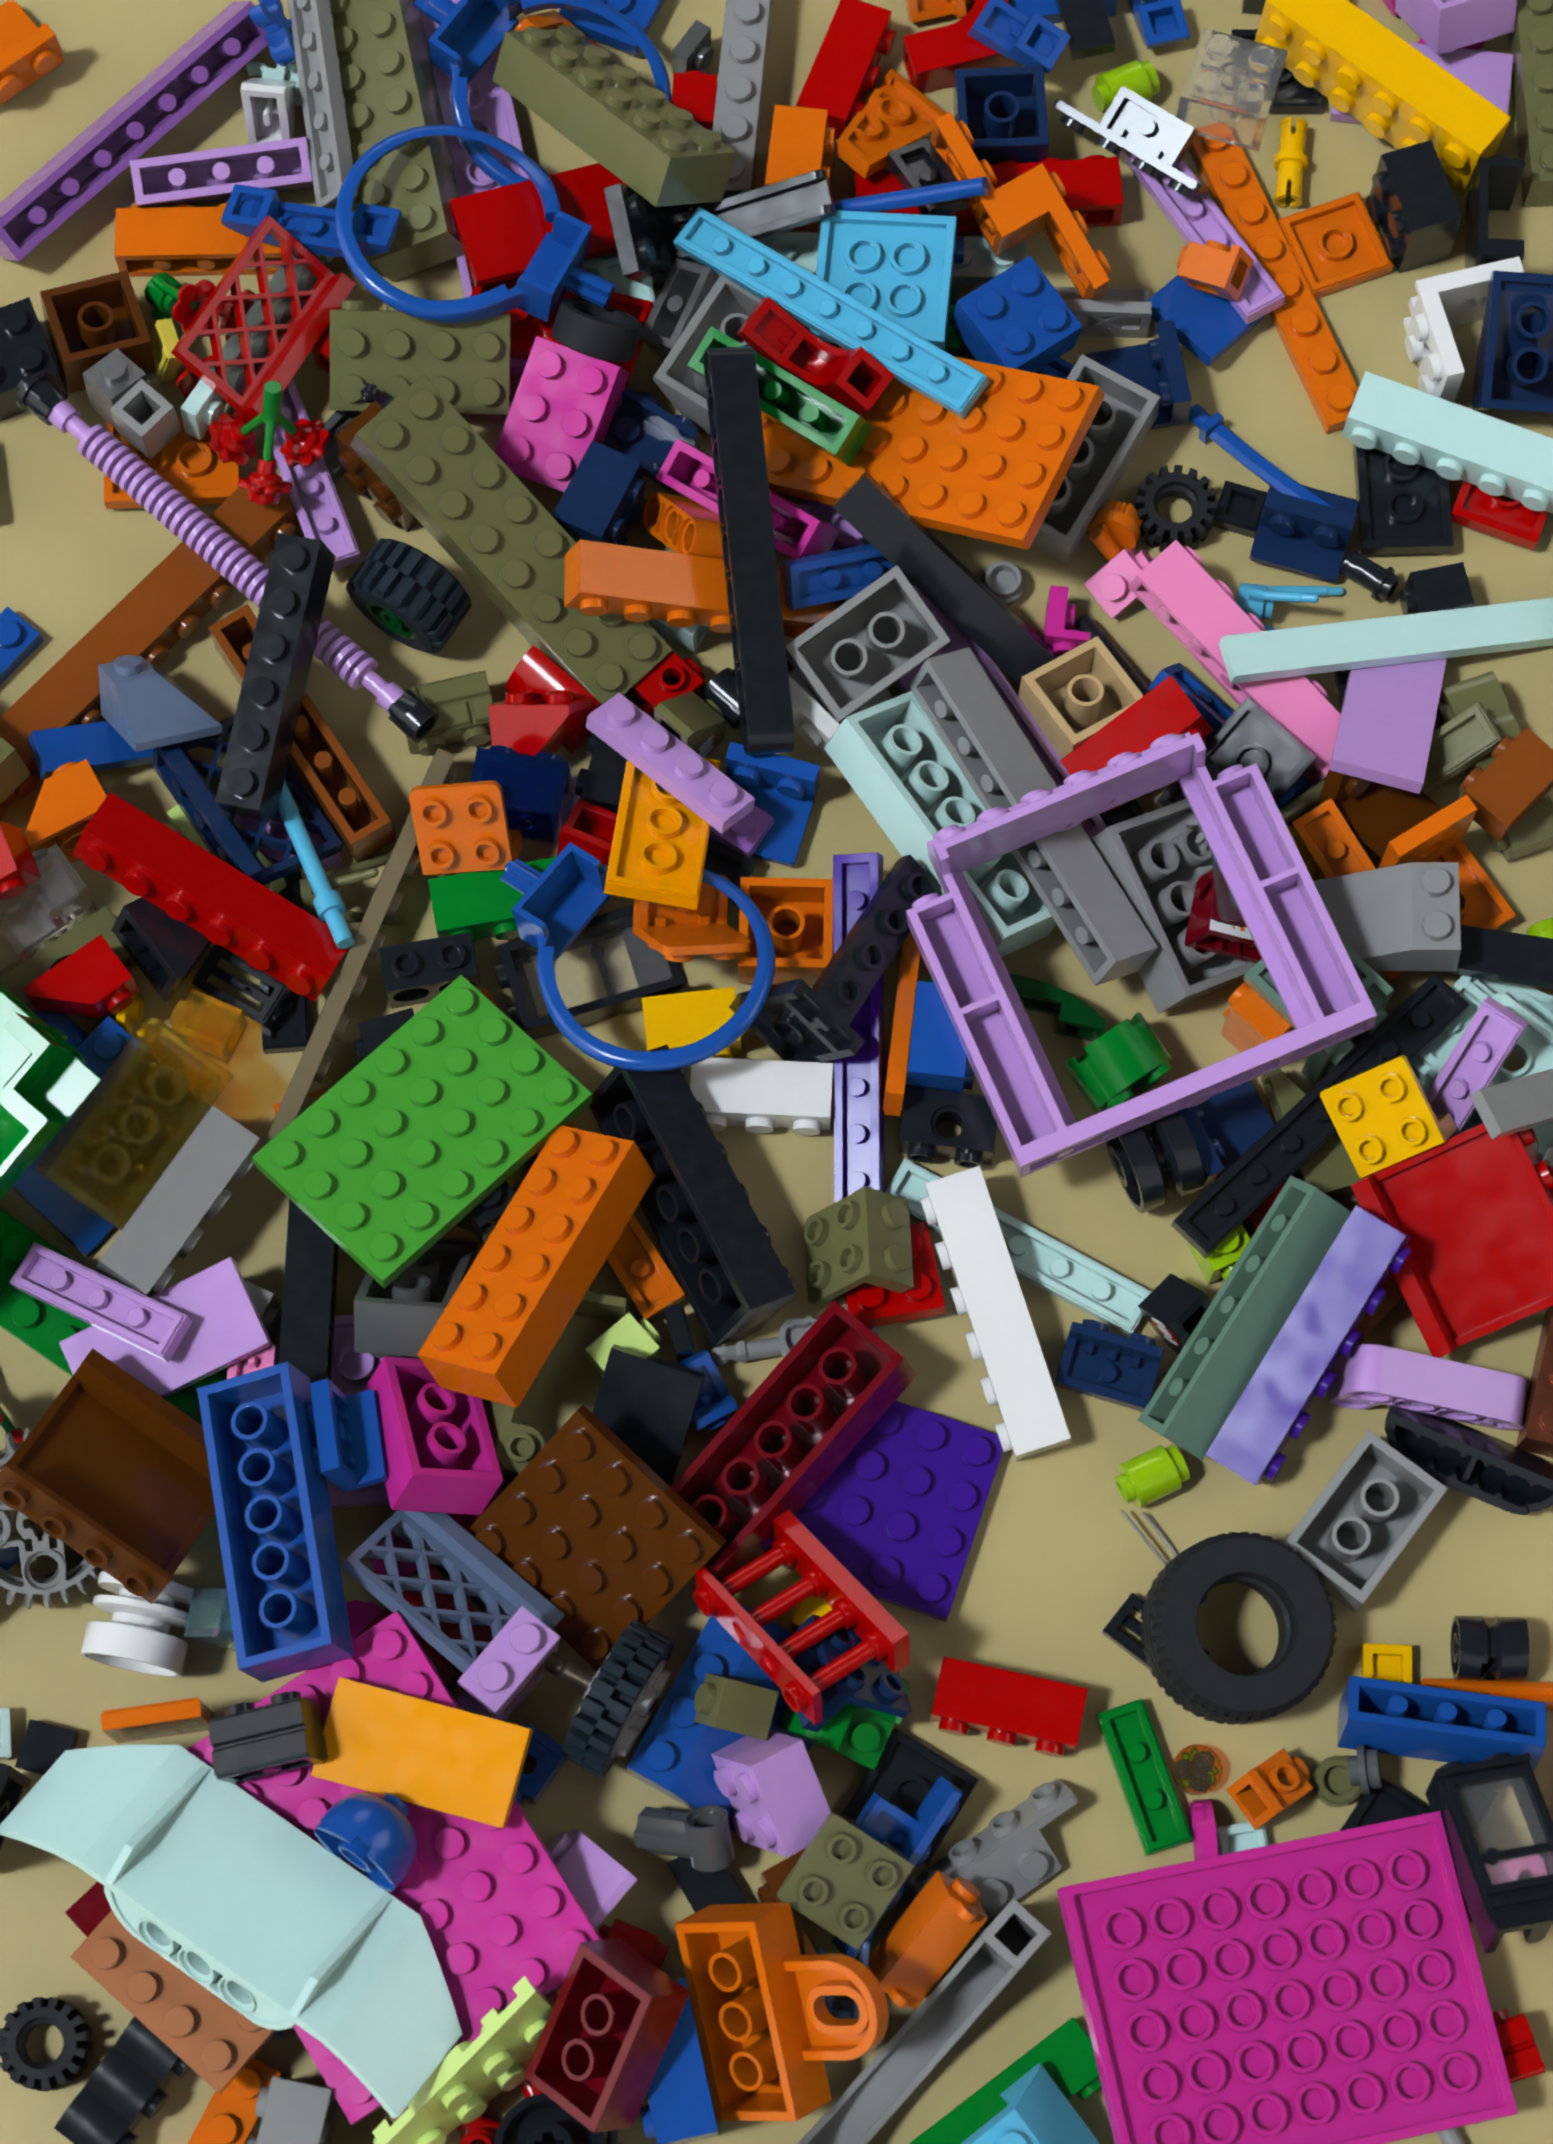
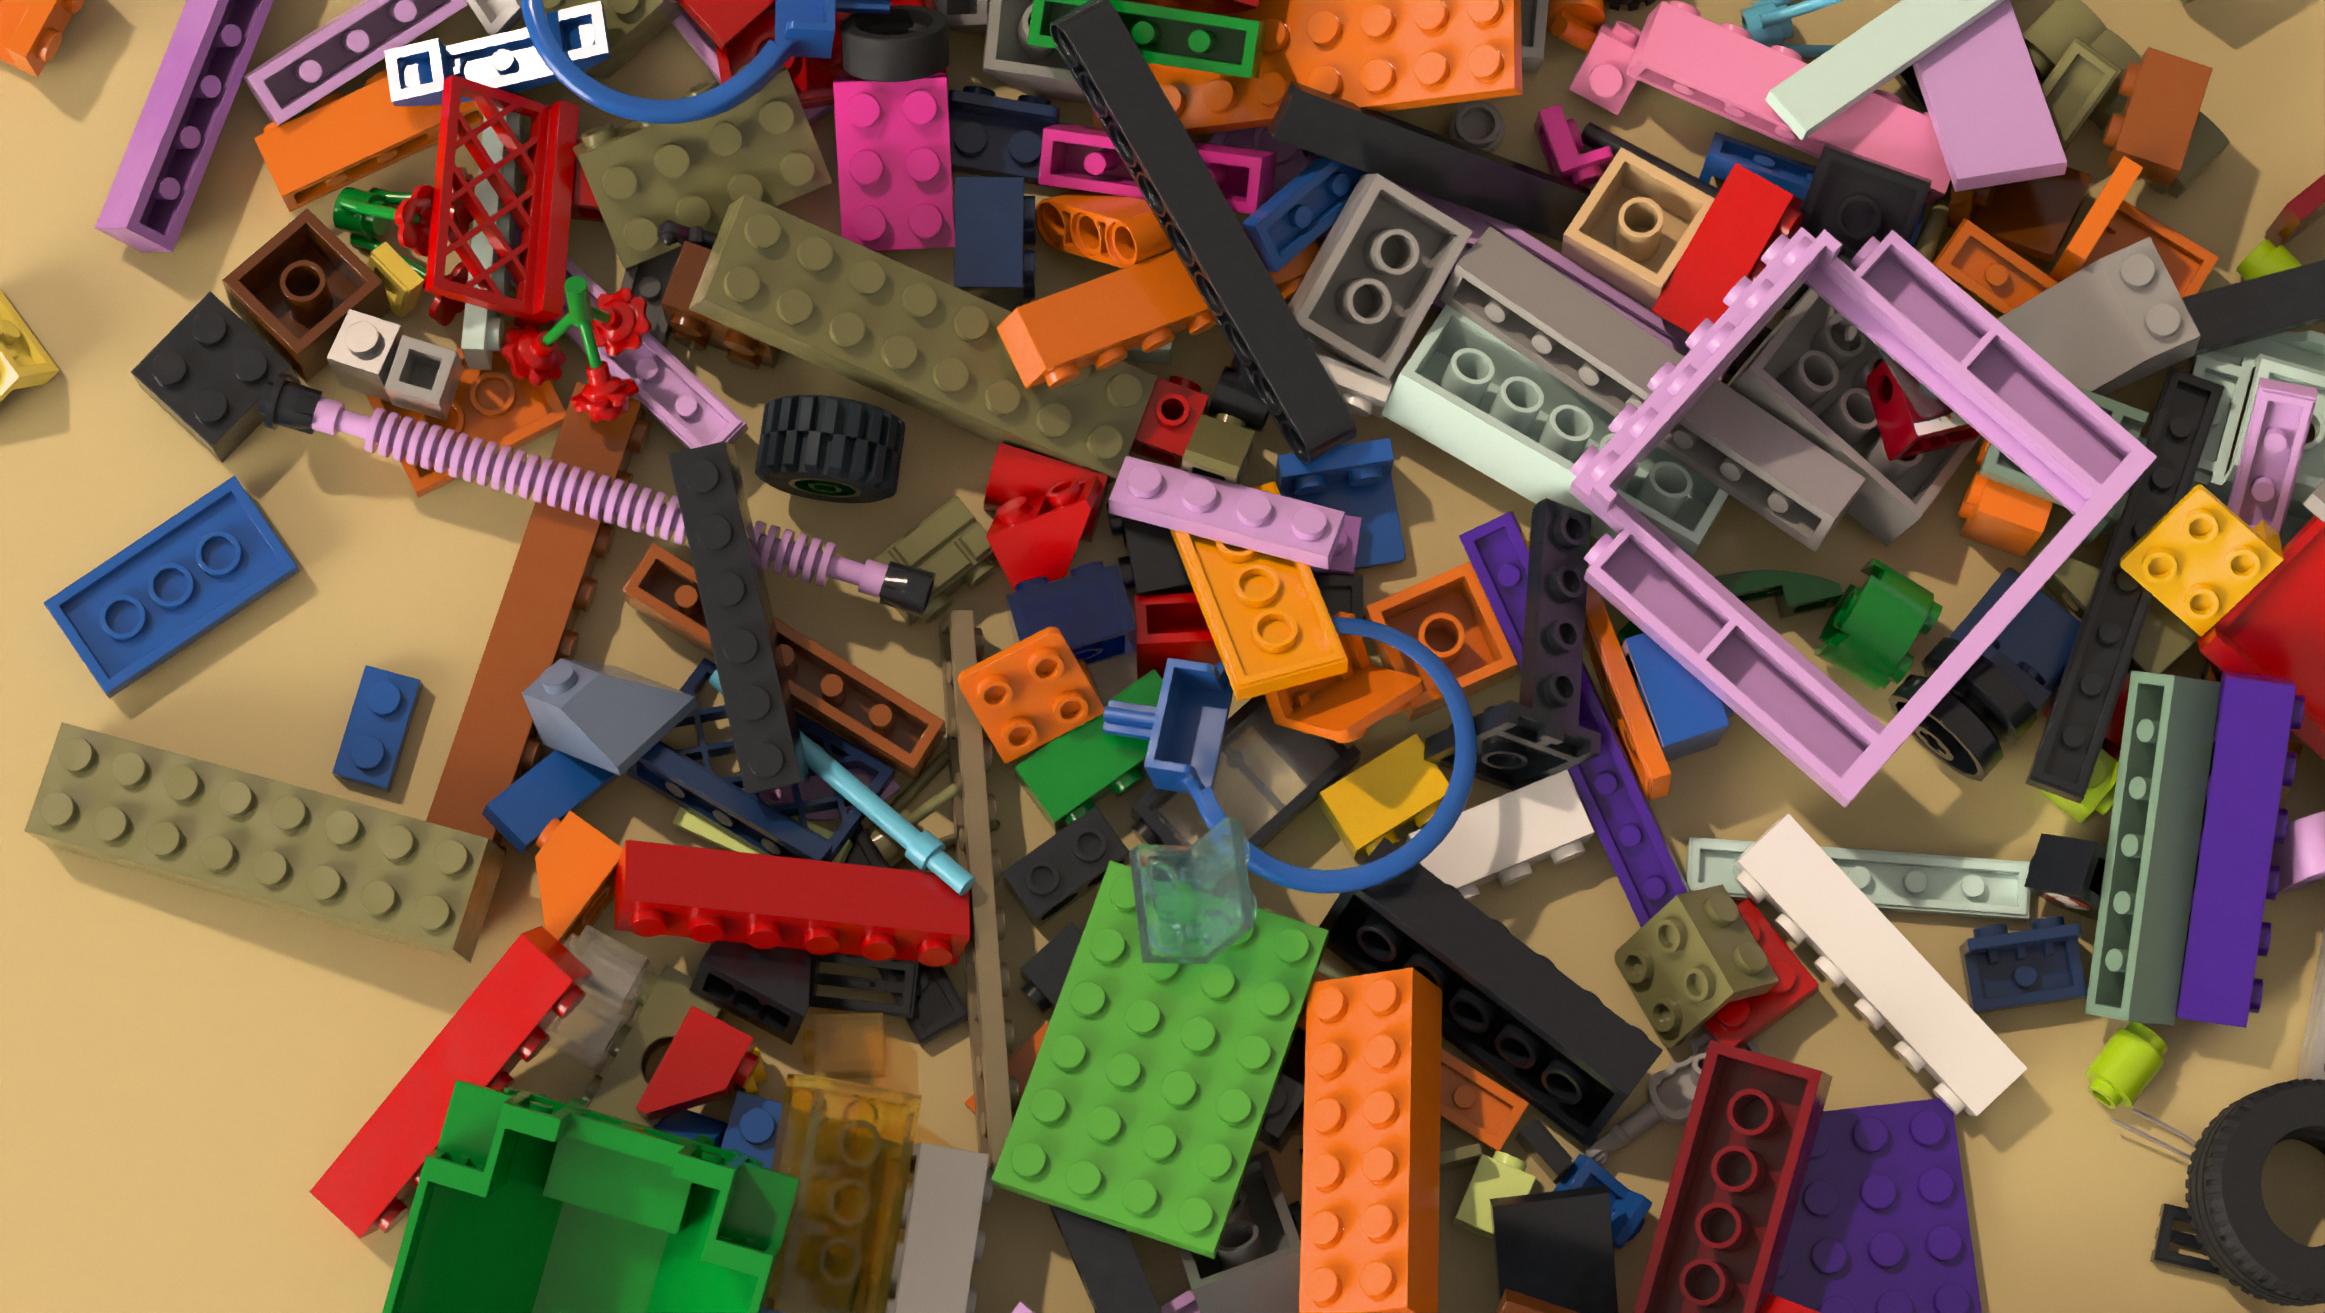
camera: 30 degrees left, 5 degrees up
black brick [898,1086,997,1169] -> none
none -> clear light blue bracket [1129,817,1257,964]

